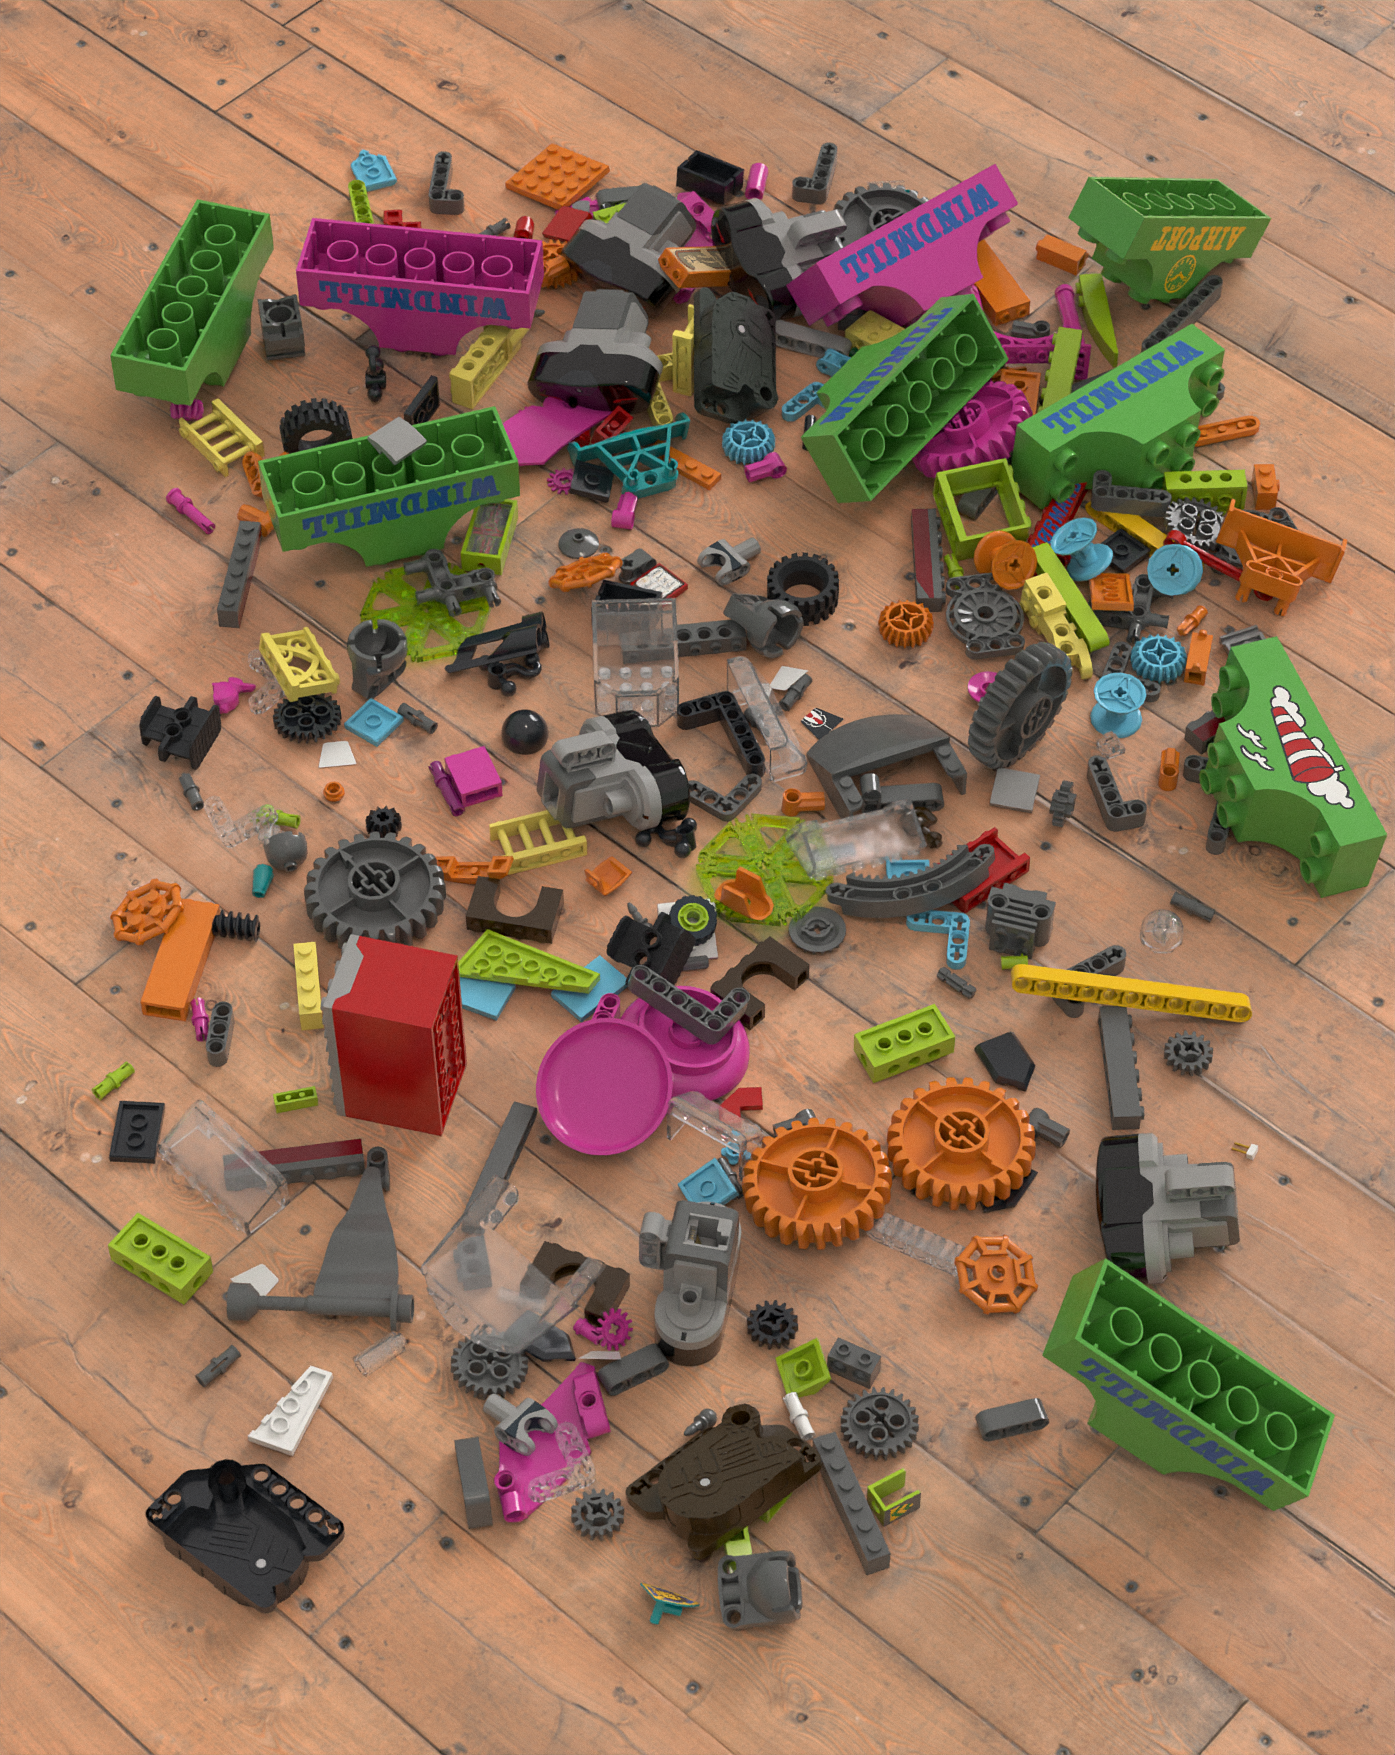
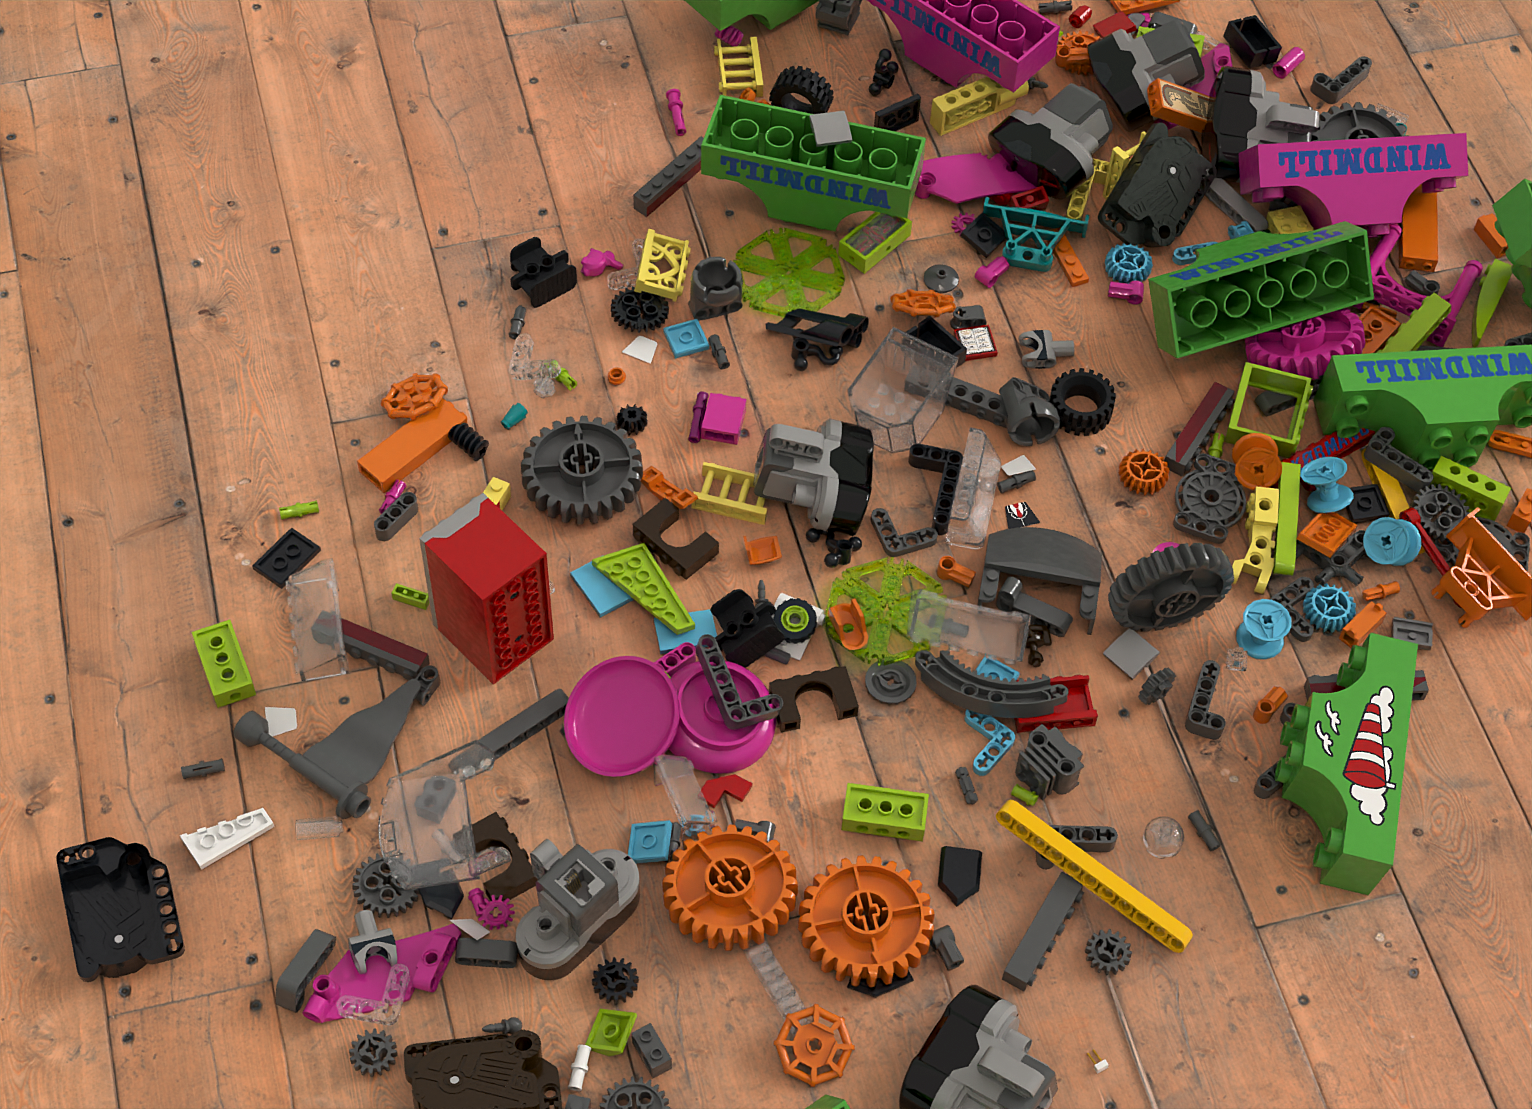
camera: 30 degrees right, 5 degrees up
dark grey cylinder [263,831,308,872] -> none
dark grey pin [403,549,501,617] -> none
black piece [501,709,549,755] -> none

